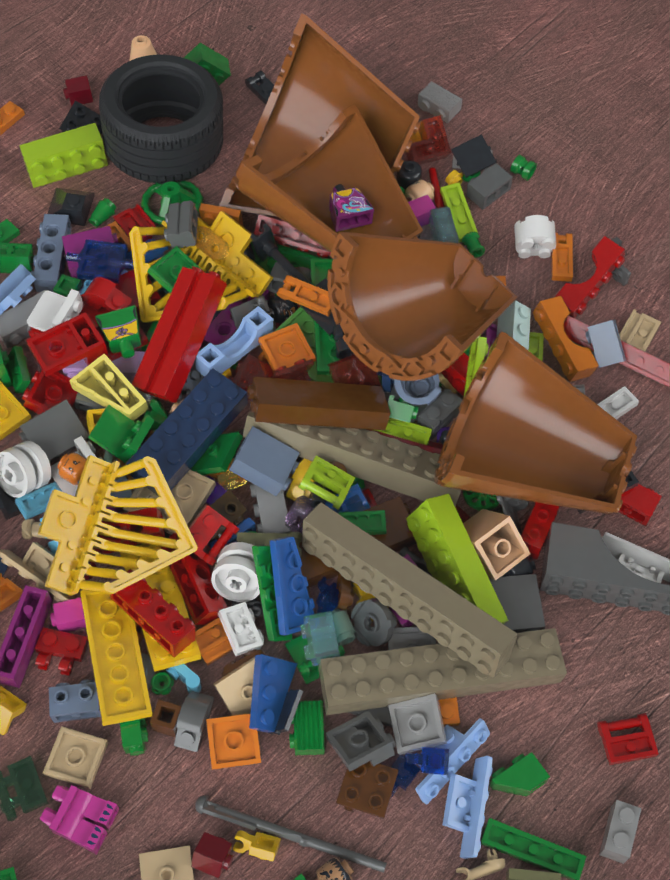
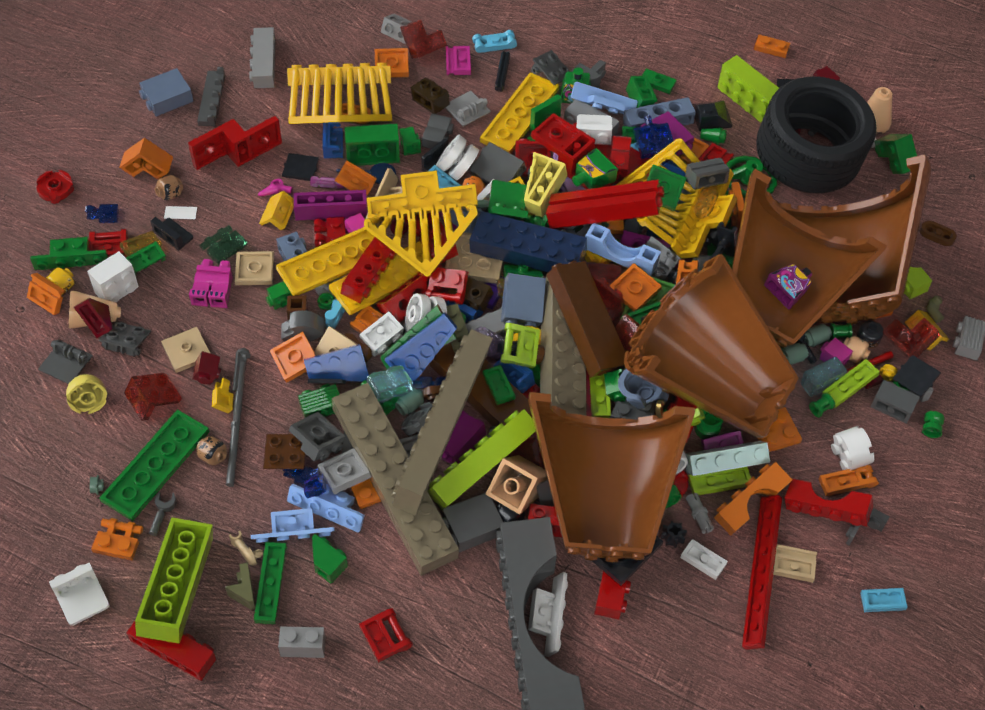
camera: 70 degrees right, 5 degrees down
brick [586,319,626,368] -> none

